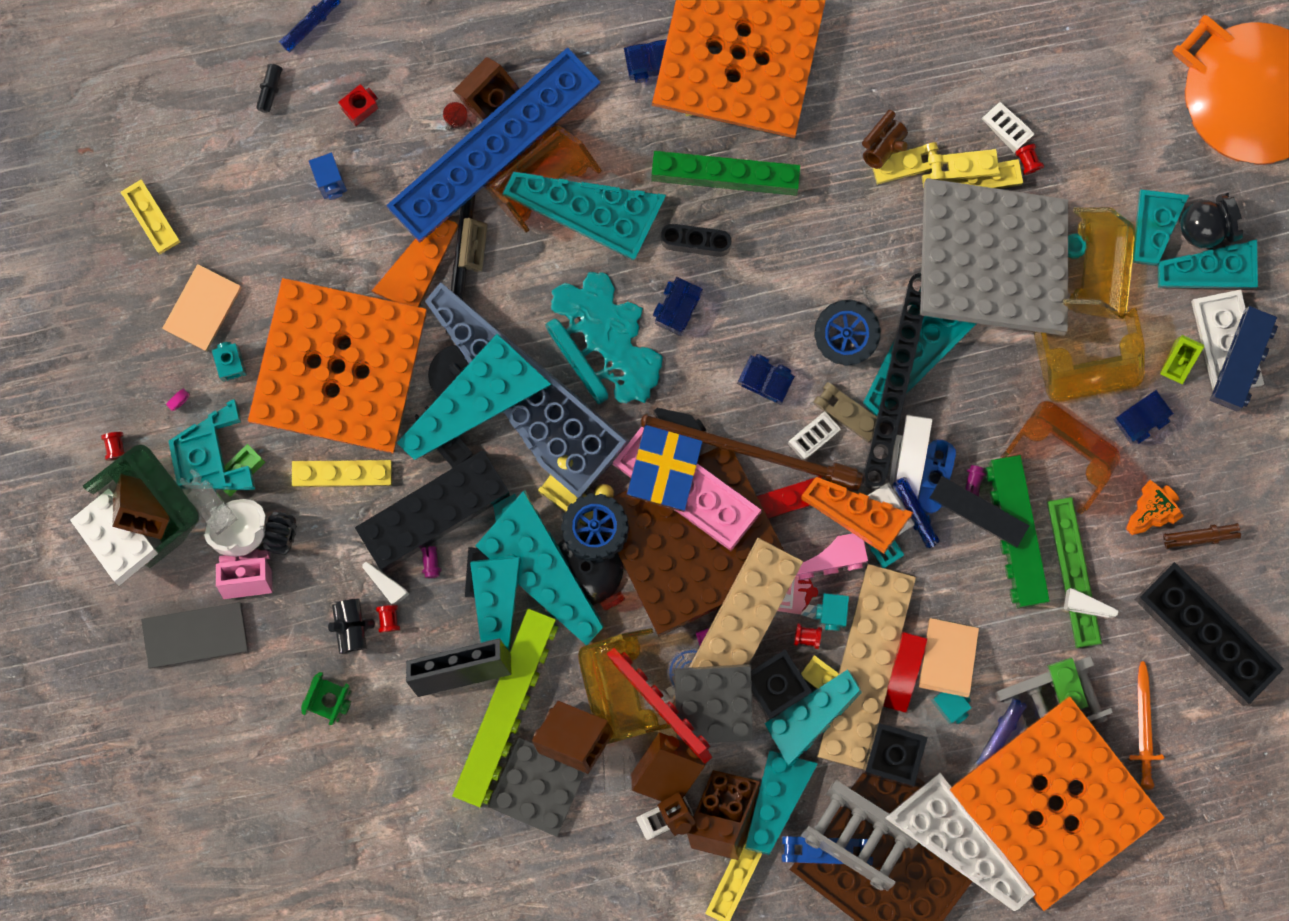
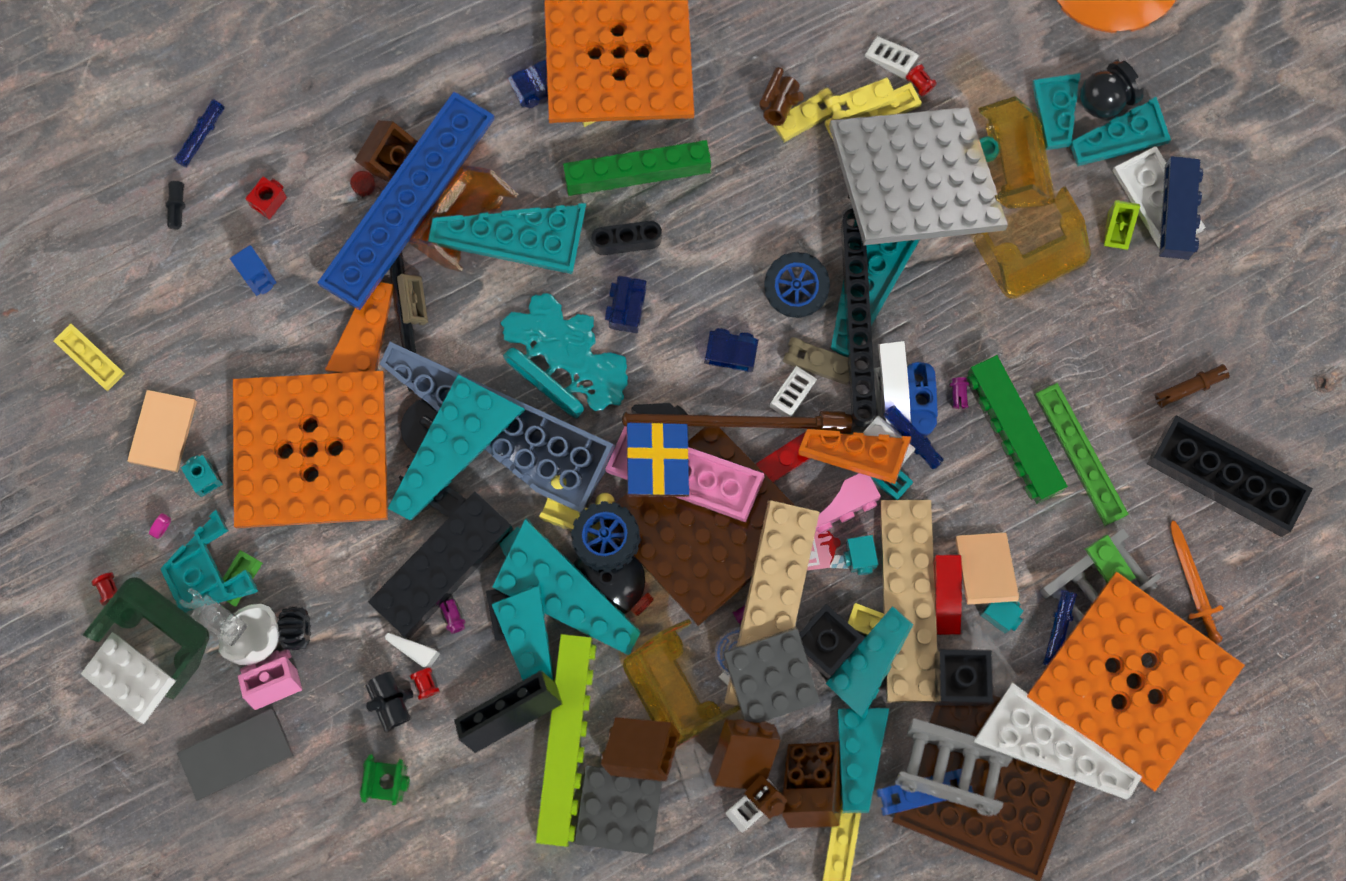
camera: 15 degrees left, 5 degrees down
reddish brown slope [112,474,169,539] -> none
light yellow plate [292,460,392,487] -> none
red plate [607,648,713,764] -> none
red bush [794,623,822,649] -> none
black tile [929,476,1029,548] -> none
clear orange windscreen [1000,401,1120,515] -> none
white slope [1064,588,1118,619] -> none
clear blue brick [1114,390,1174,444] -> none
orange rock [1126,480,1184,536] -> none

